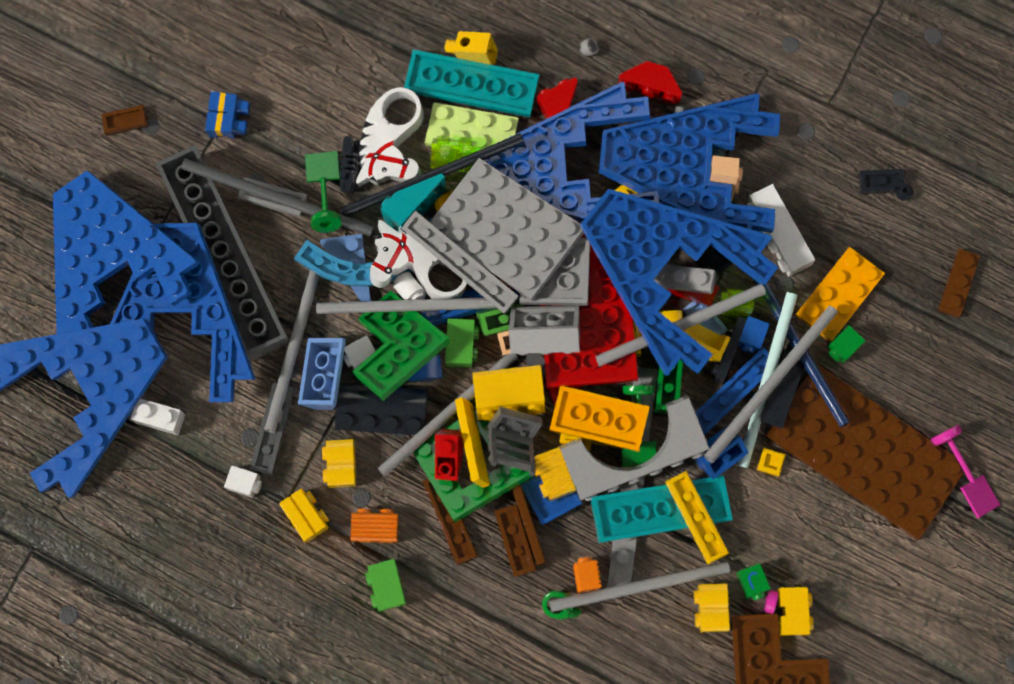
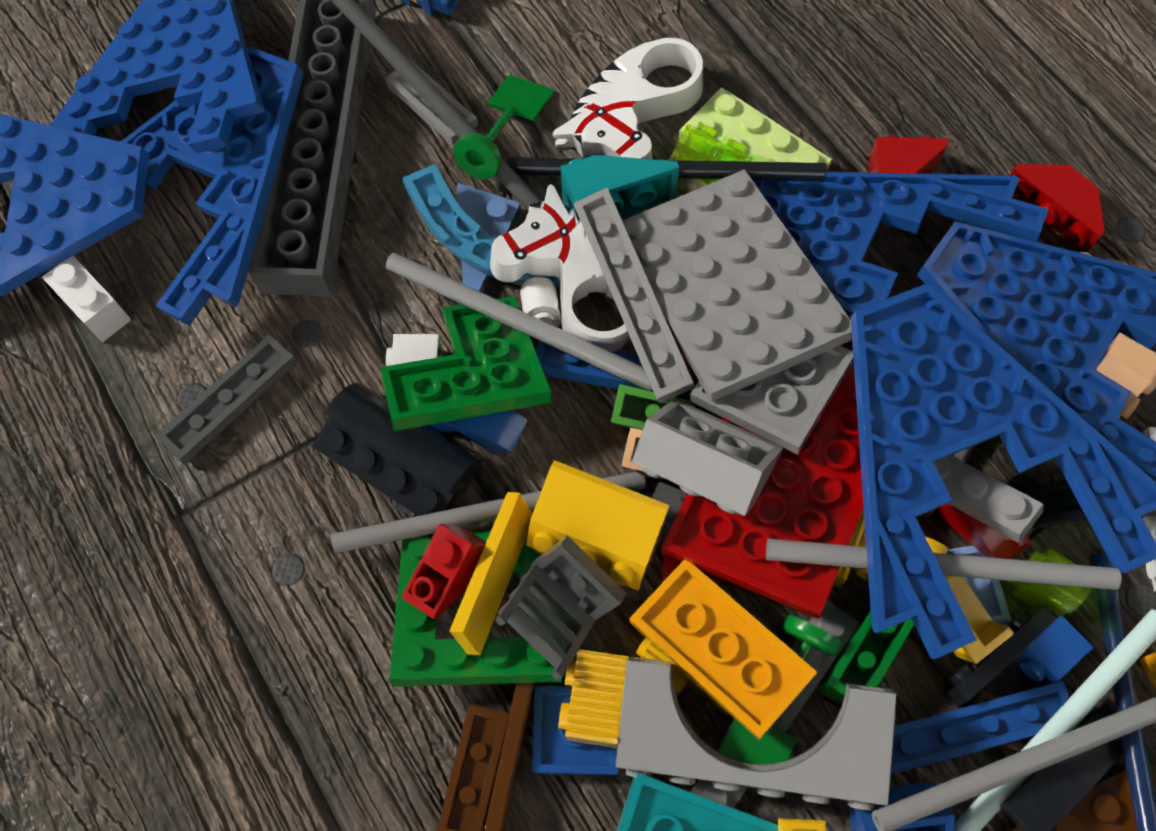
camera: 30 degrees right, 10 degrees down
white brick [224,465,262,498] -> none
light grey piece [264,270,320,433] -> none
yellow brick [279,489,329,543] -> none
medium blue slope [298,338,346,410] -> none
yellow brick [322,439,356,488] -> none
black hinge [339,136,360,193] -> none
orange brick [350,509,399,543] -> none
bright green brick [365,559,407,612] -> none
teal plate [404,50,539,117] -> none
reddish brown tile [422,479,478,565] -> none
yellow torso [445,31,498,66] -> none
bright green brick [445,319,479,368] -> none
light grey hinge [580,38,598,56] -> none

